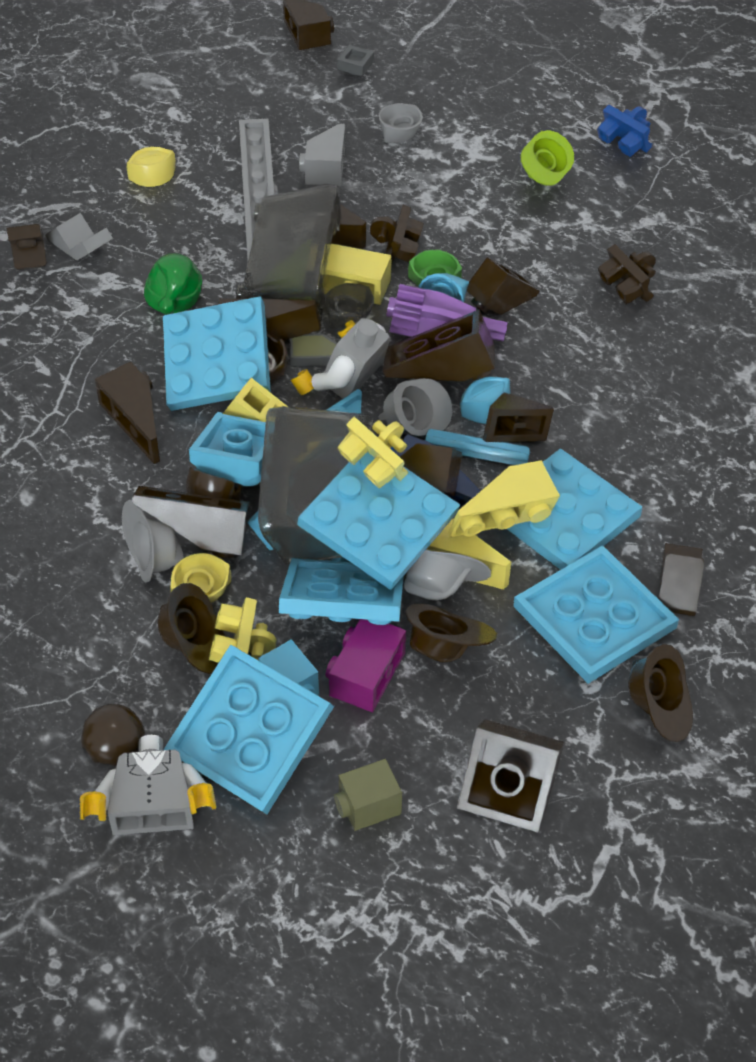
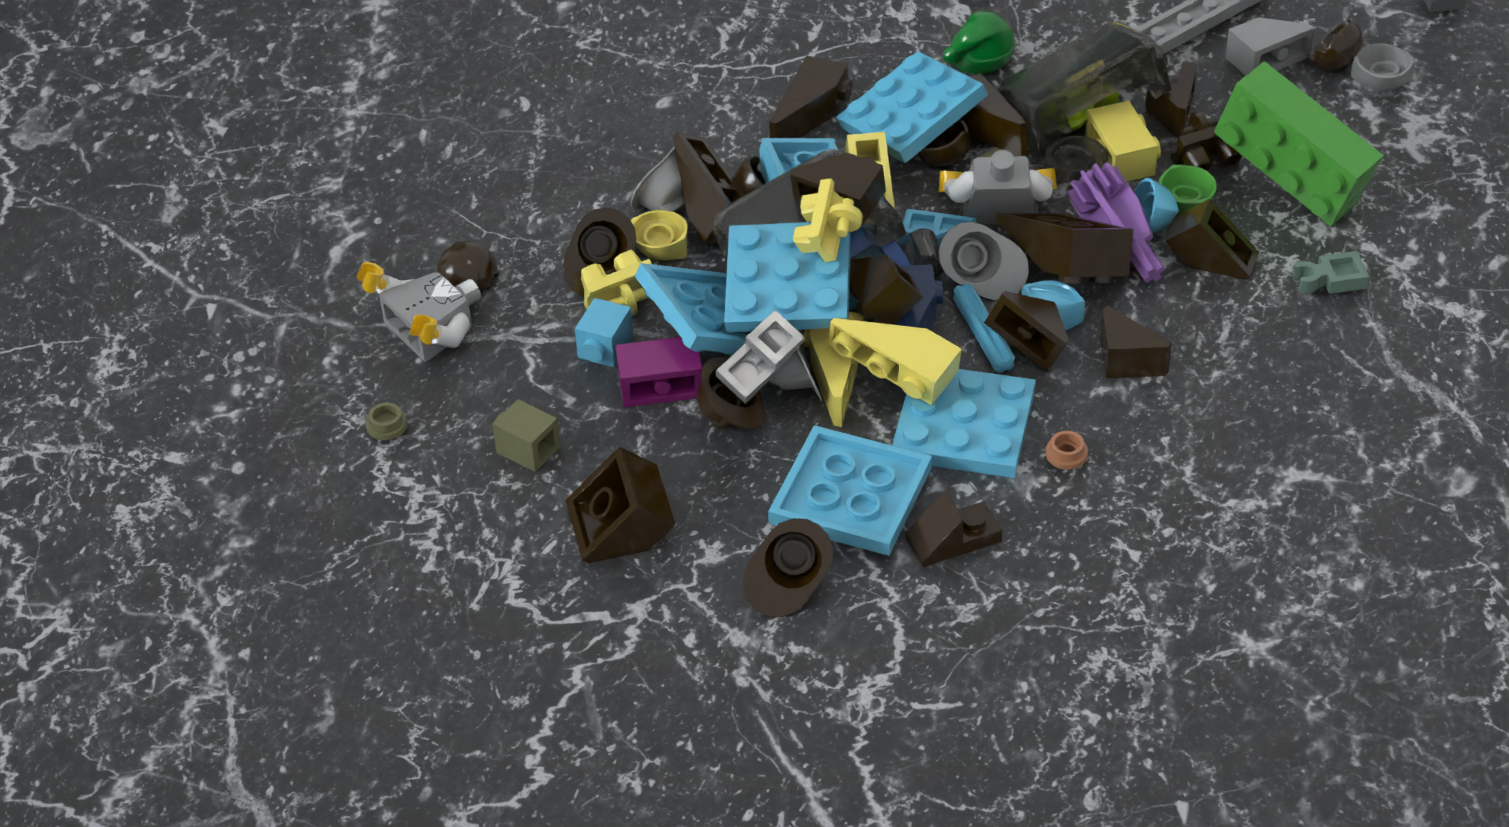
camera: 60 degrees right, 5 degrees down
medium azure plate [164,645,334,814] -> none
lime piece [521,130,574,186] -> none
dark brown hips [598,244,656,305] -> none
none -> olive plate [366,402,407,440]
none -> light grey slope [716,310,805,404]
none -> dark brown slope [790,153,886,225]
none -> nougat plate [1046,431,1088,470]
none -> dark brown slope [1100,305,1172,378]
none -> bright green brick [1214,61,1384,226]
none -> sand green plate [1293,251,1369,294]
none -> dark brown hair [1307,19,1363,72]

